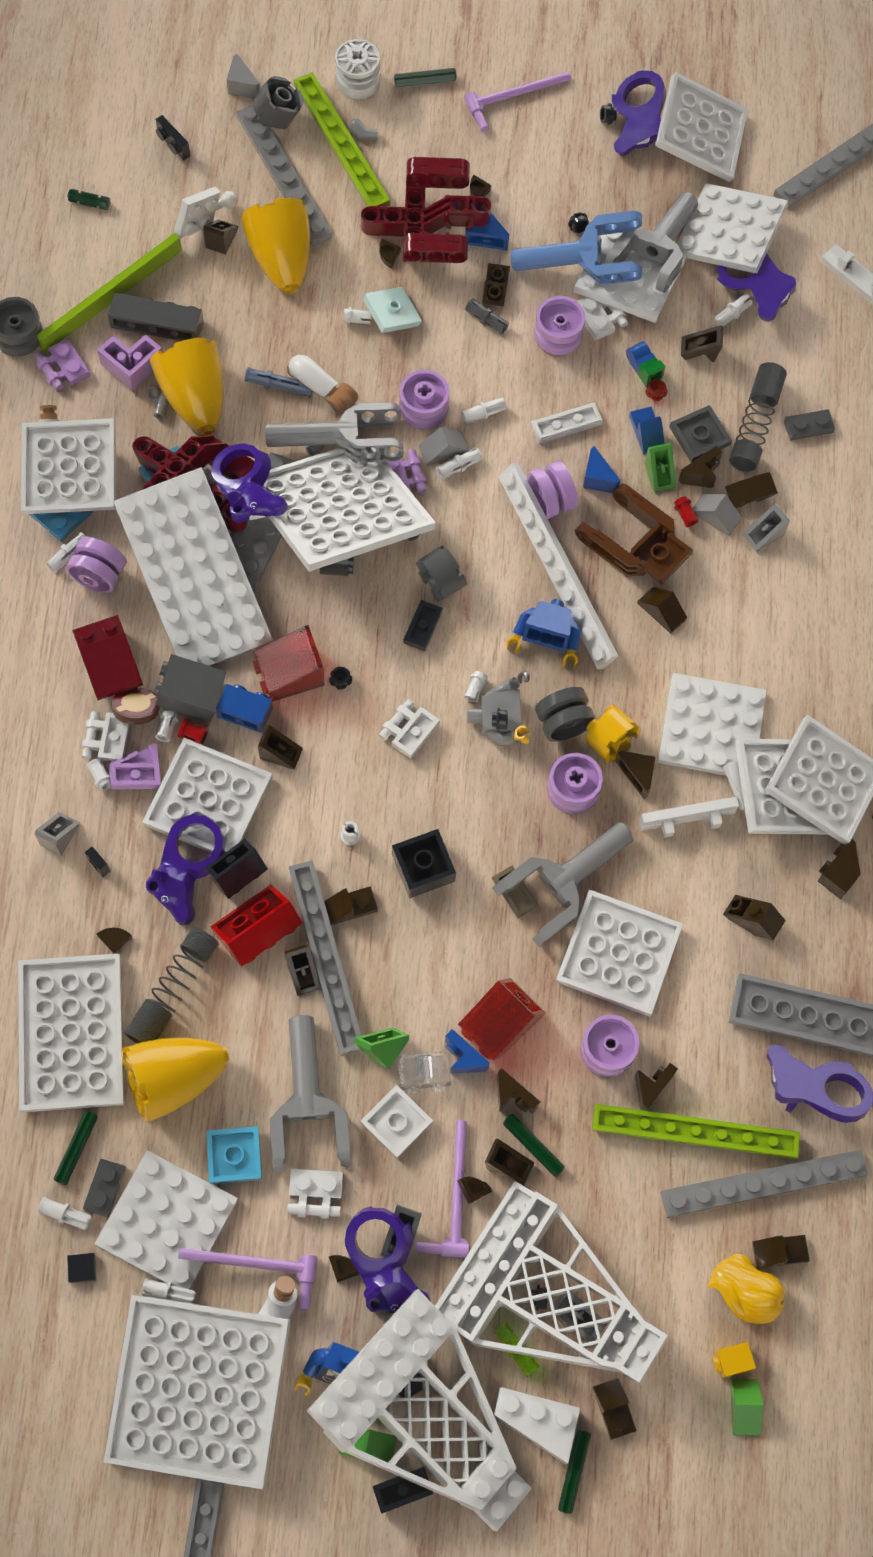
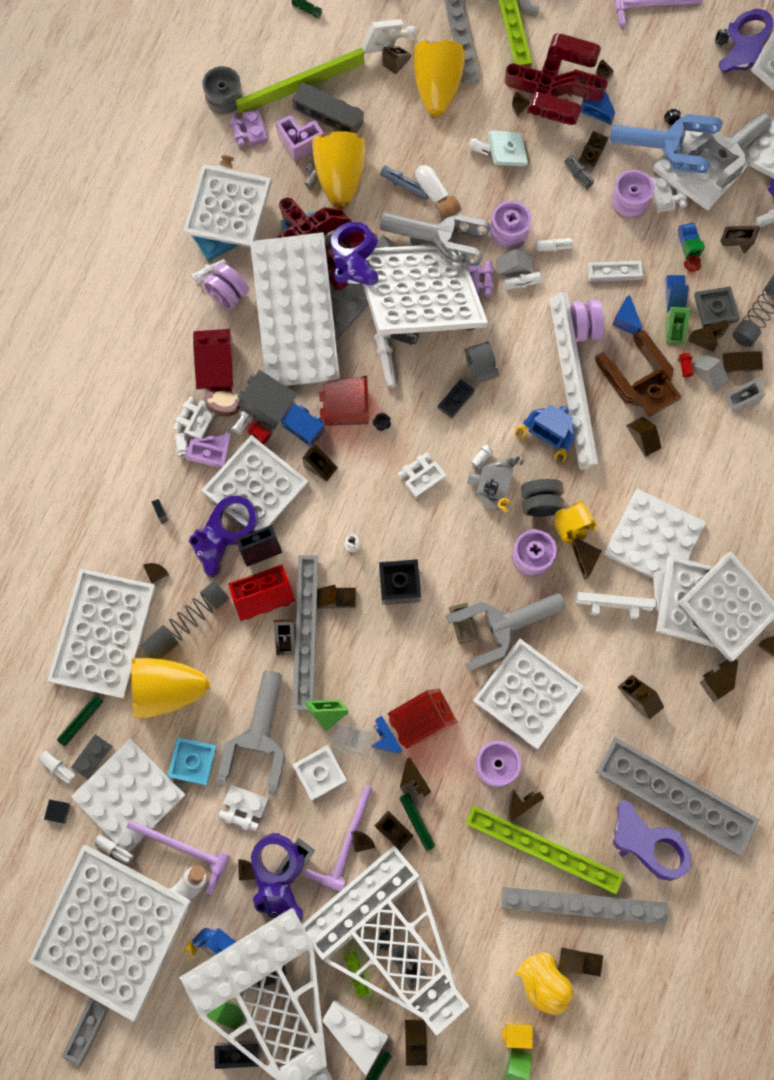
camera: 20 degrees right, 5 degrees up
light grey slope [35,812,80,856] -> none
none -> white pin [374,333,398,389]

